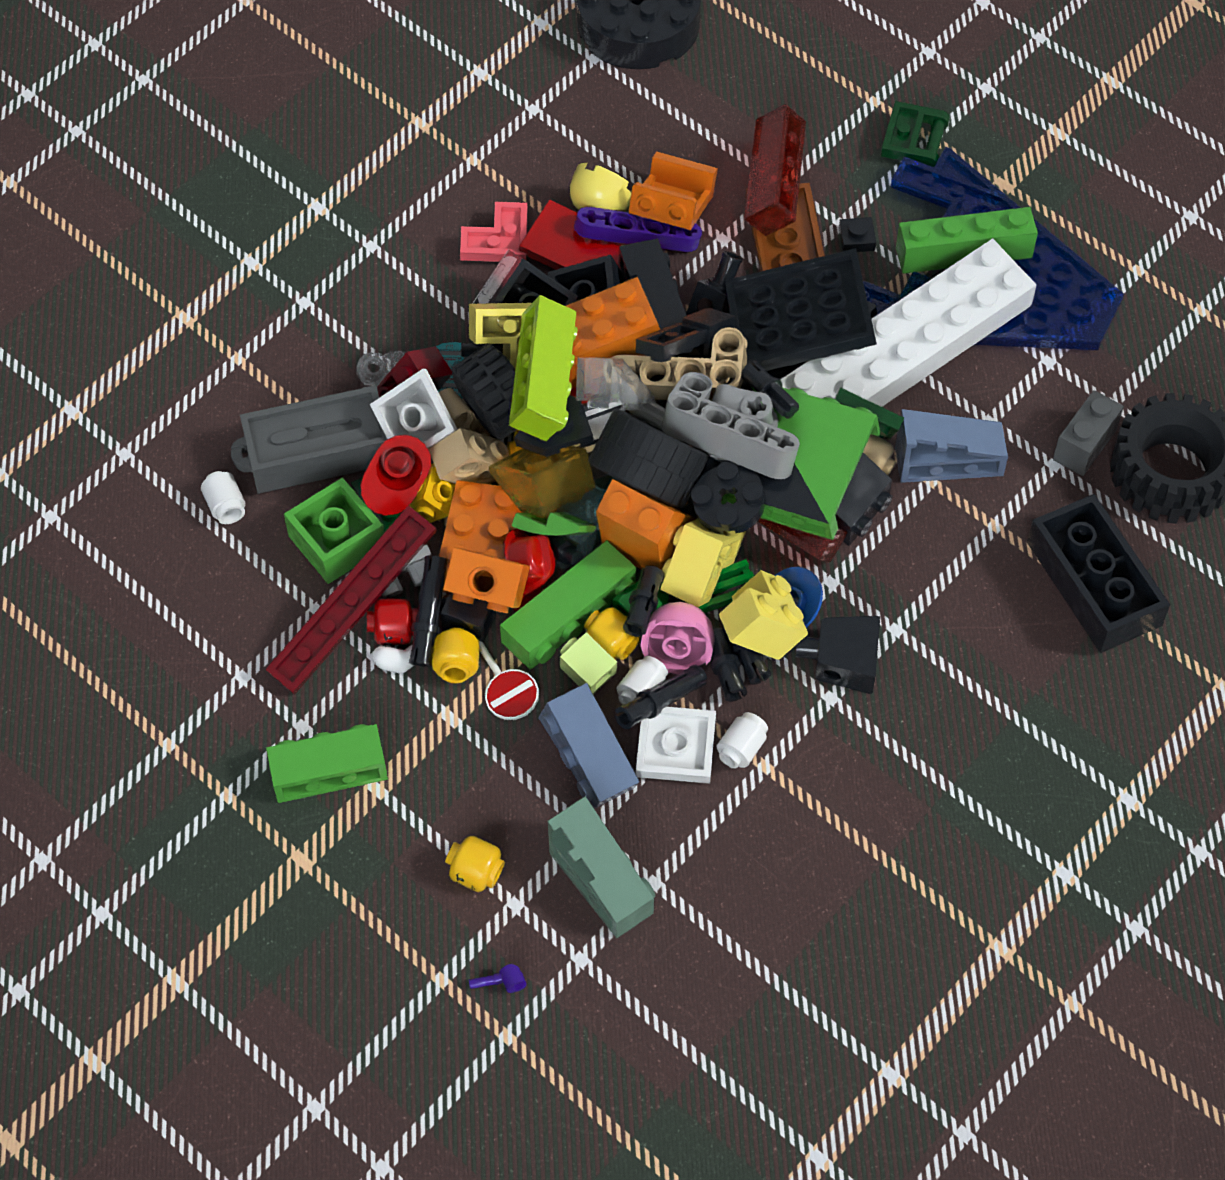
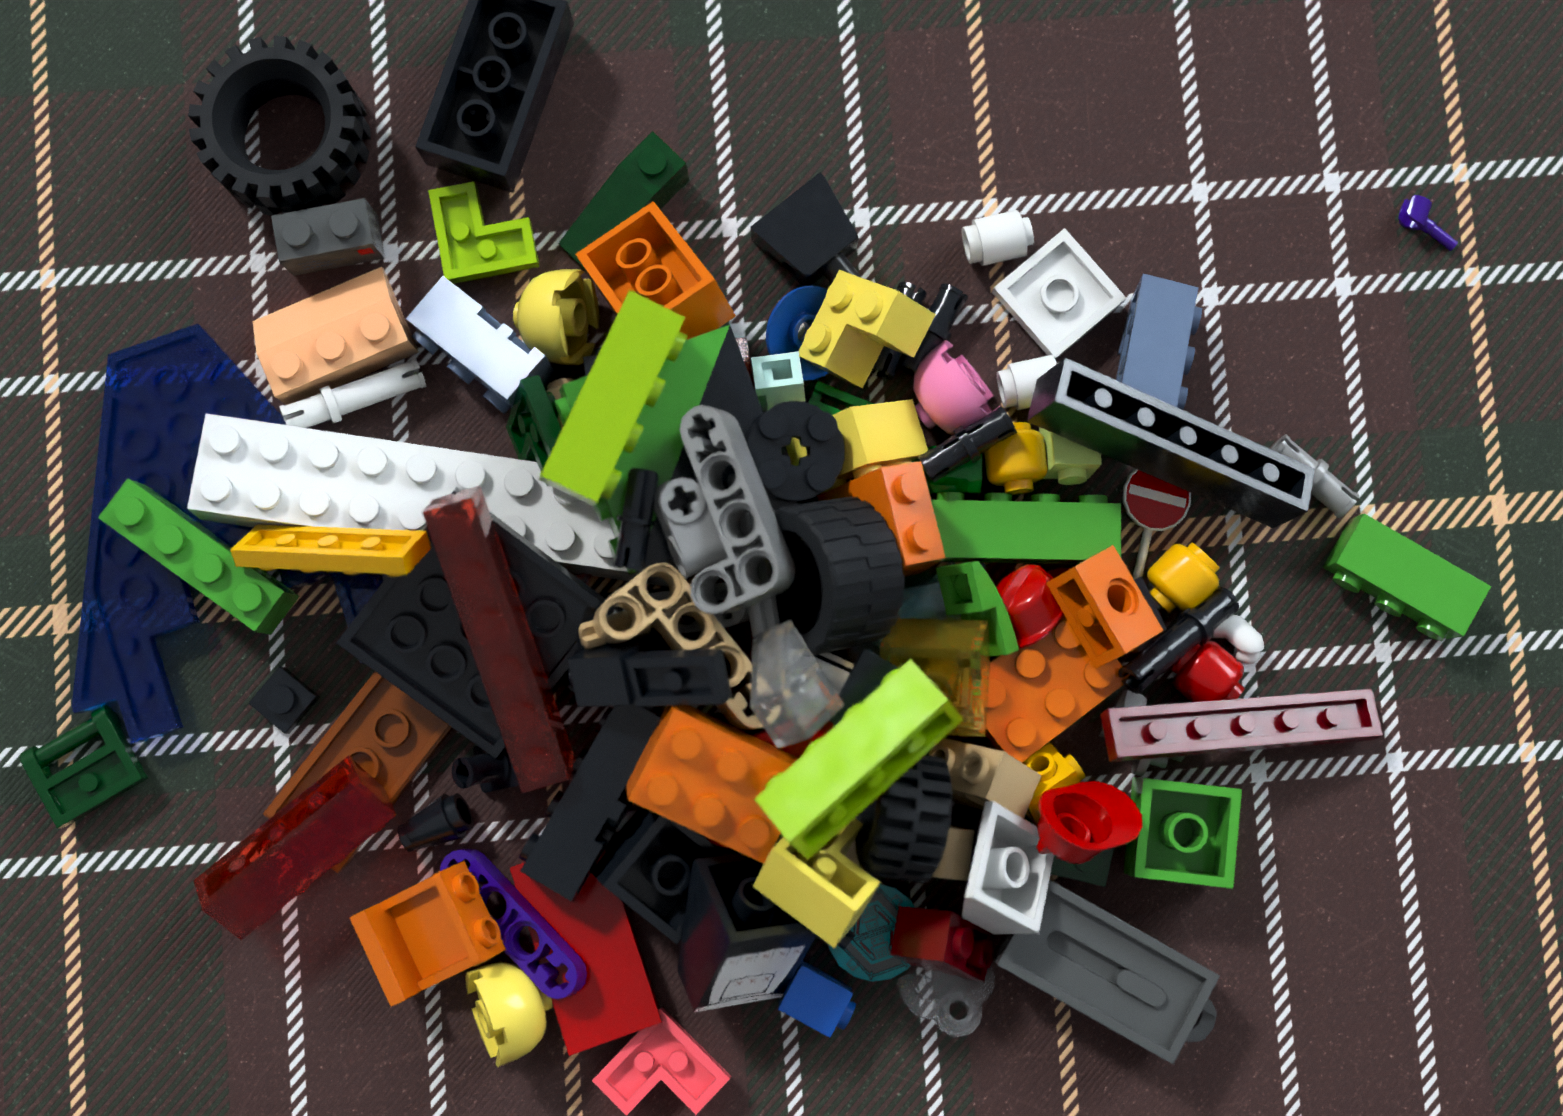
camera: 135 degrees left, 25 degrees up
white brick [201,471,245,524] -> none
yellow head [445,836,505,892] -> none
sand green wedge [548,796,655,938] -> none
black pin [615,665,707,729] -> none
none -> yellow plate [230,524,431,577]
none -> light nougat slope [252,267,419,405]
none -> white pin [279,358,426,428]
none -> black cone [397,793,474,852]
none -> clear red brick [422,485,575,793]
none -> lime plate [428,181,540,284]
none -> light yellow cylinder [513,269,599,365]
none -> lime brick [538,290,688,506]
none -> dark green slope [558,131,689,271]
none -> orange brick [575,201,736,340]
none -> light aqua brick [751,351,806,412]
none -> blue brick [778,960,857,1038]
none -> black brick [1027,358,1315,528]
none -> light grey pin [1270,434,1359,518]

